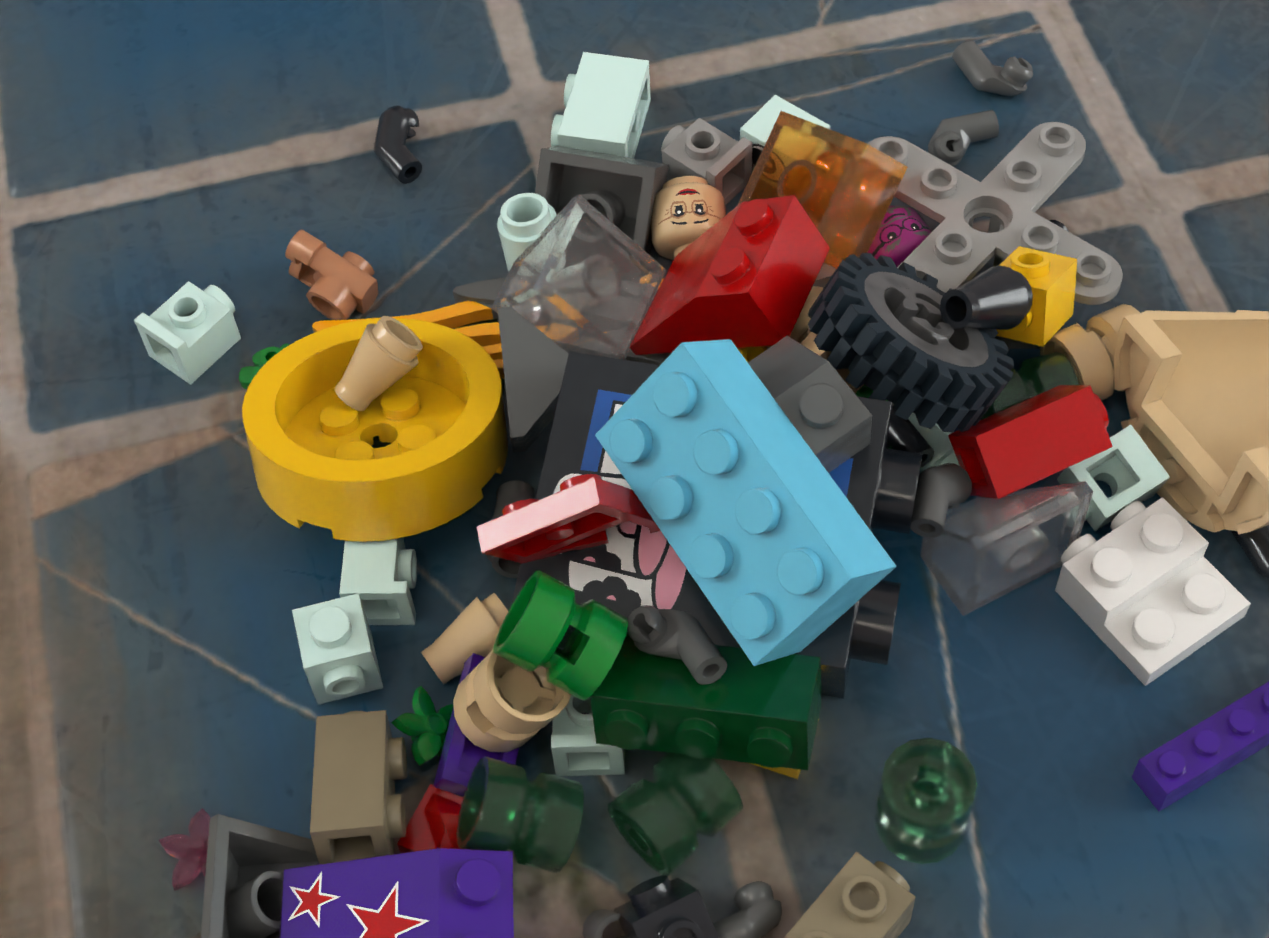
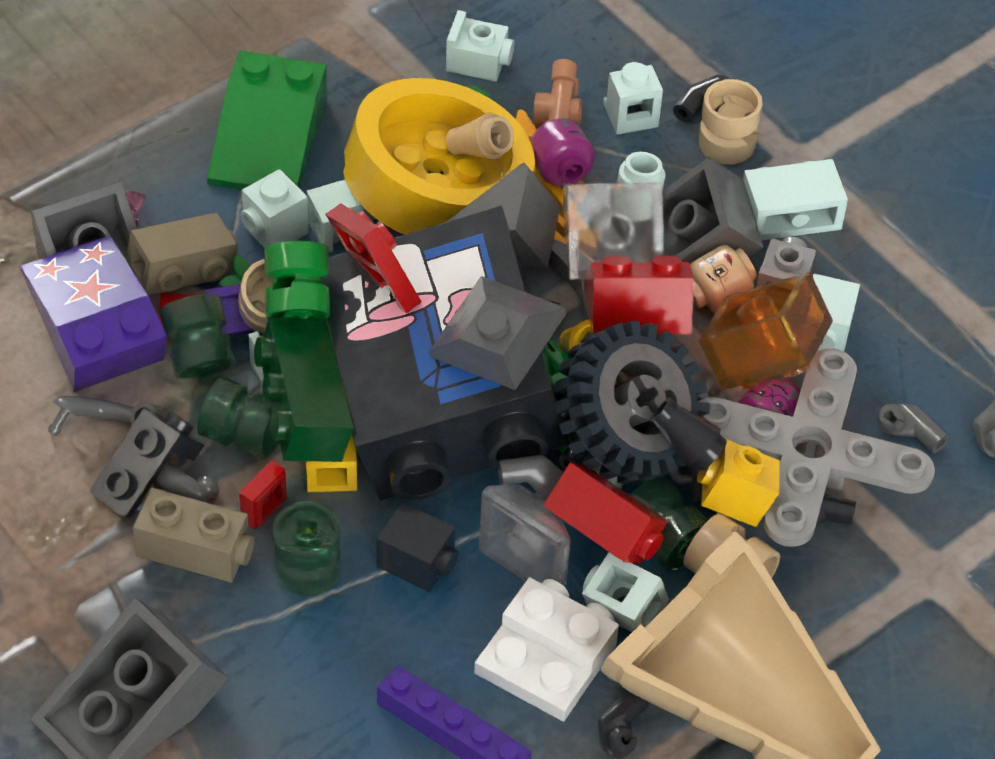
camera: 60 degrees right, 5 degrees down
medium azure brick [595,339,897,666] -> none
dark grey arm [627,605,727,685] -> none
none -> green slope [207,50,327,190]
none -> red tile [239,460,287,530]
none -> black brick [377,502,459,592]
none -> magenta head [530,119,595,187]
none -> light aqua brick [603,62,663,135]
none -> tan wheel [698,79,762,165]

